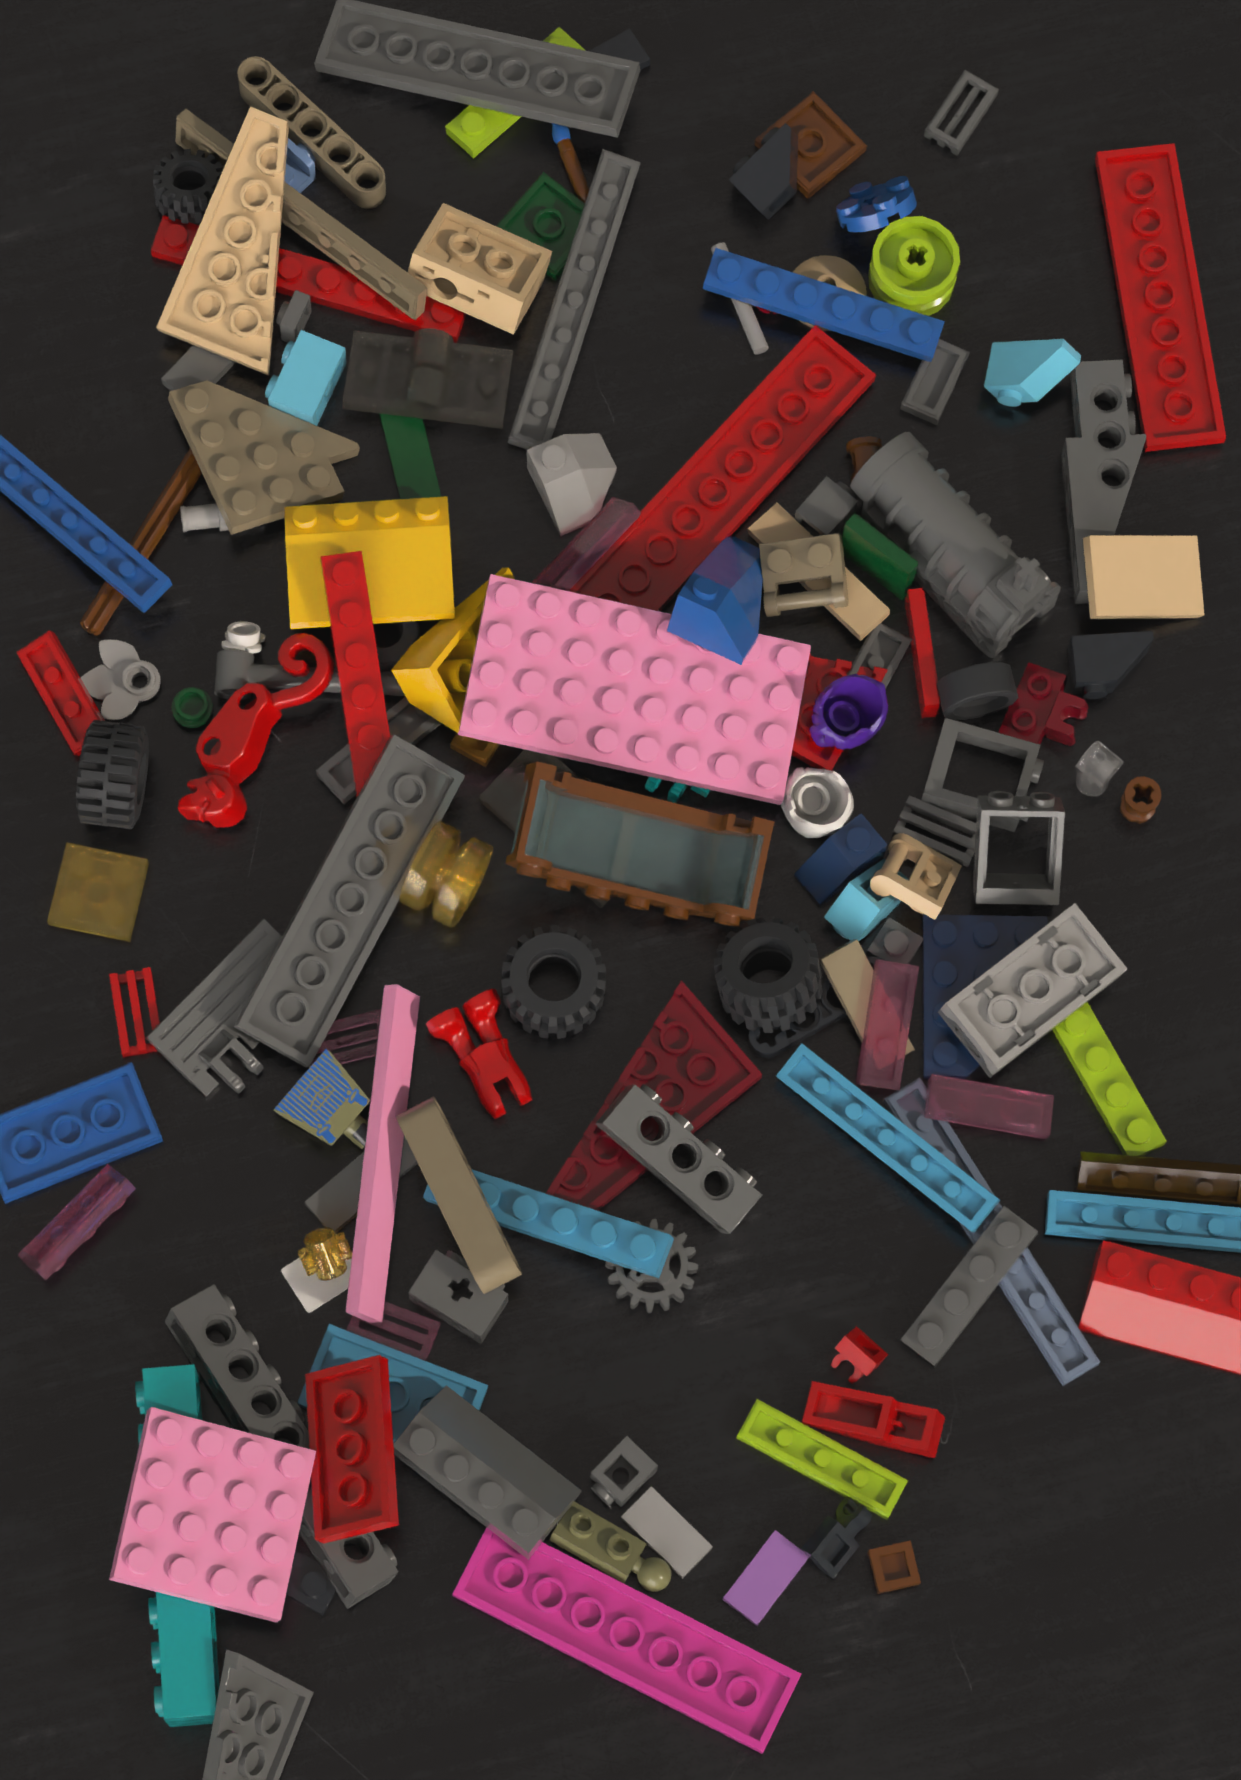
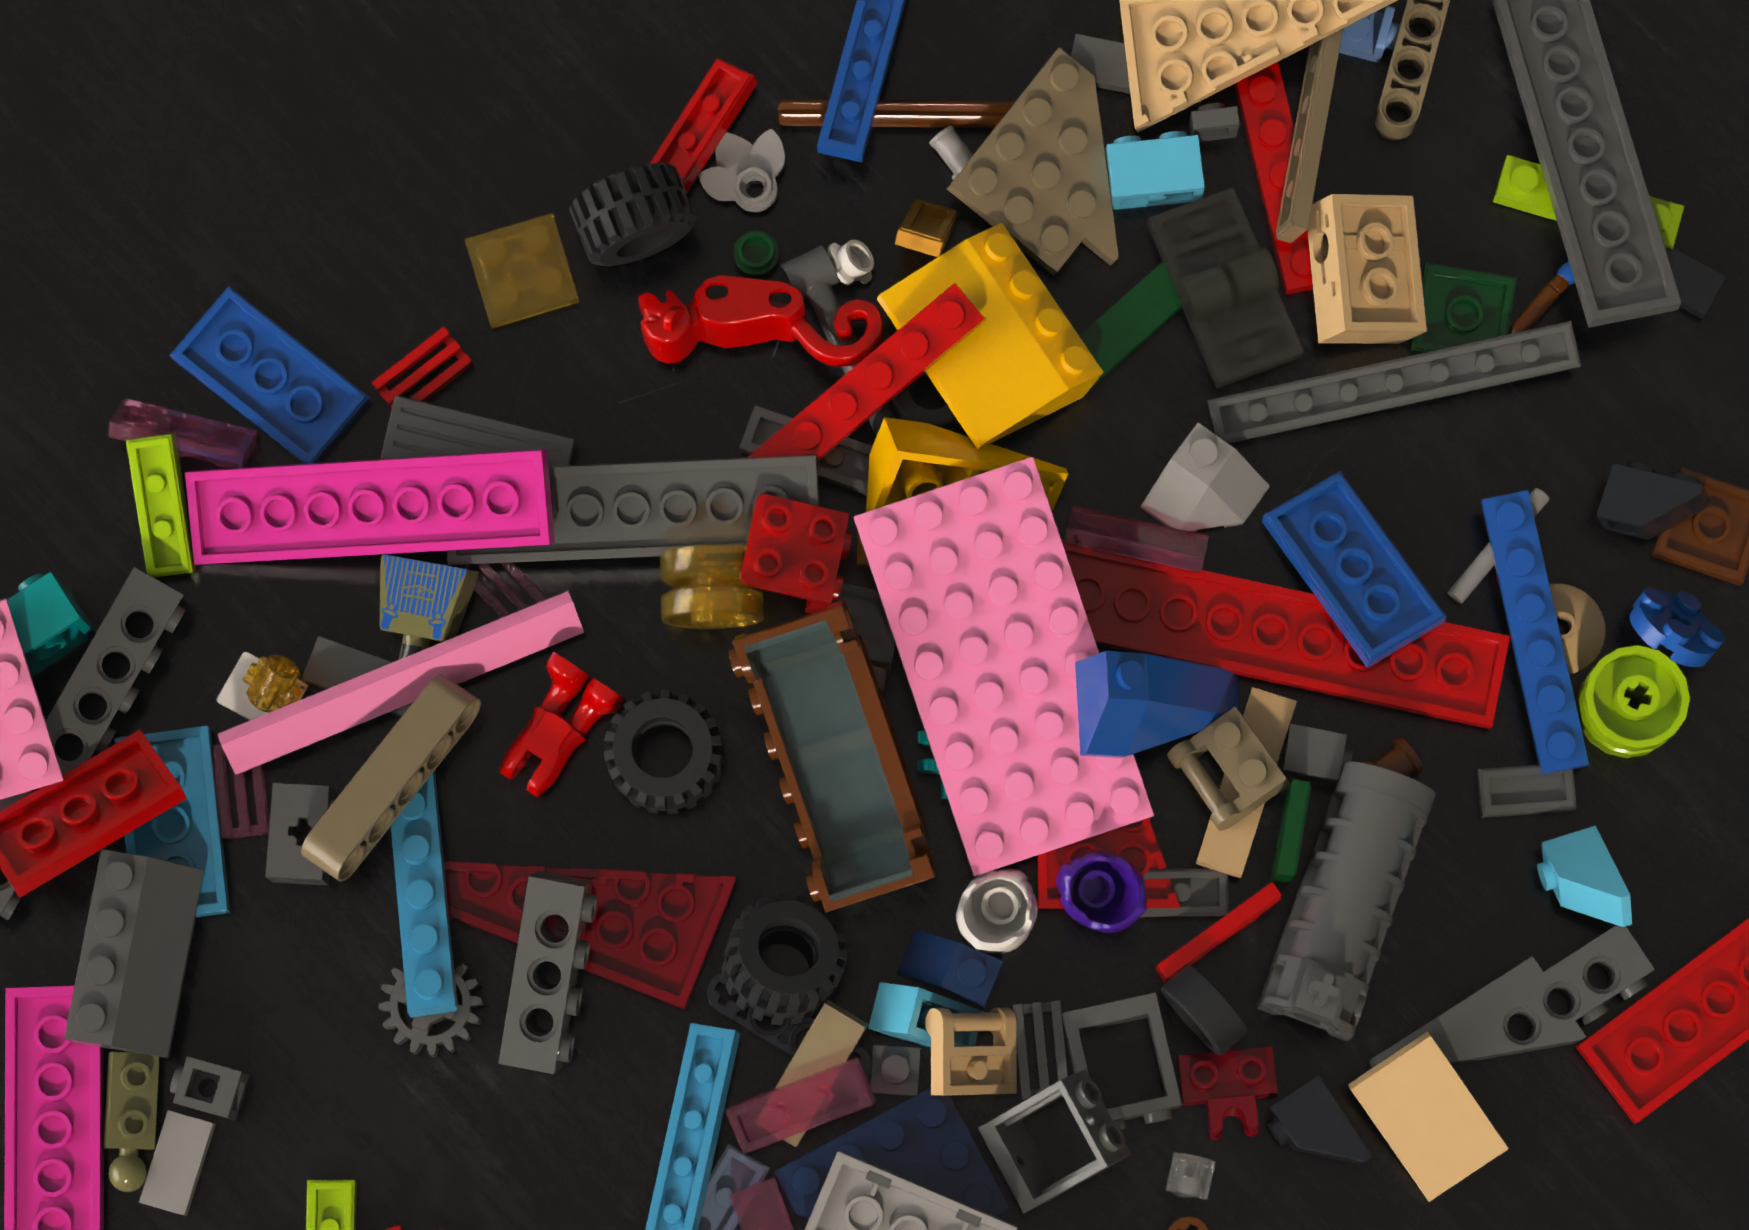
camera: 70 degrees right, 5 degrees up
none -> lime tile [126,433,197,577]
none -> dark pink plate [185,449,555,565]
none -> red bracket [740,494,852,614]
none -> pearl gold tile [895,199,959,258]
none -> blue tile [1262,471,1447,668]

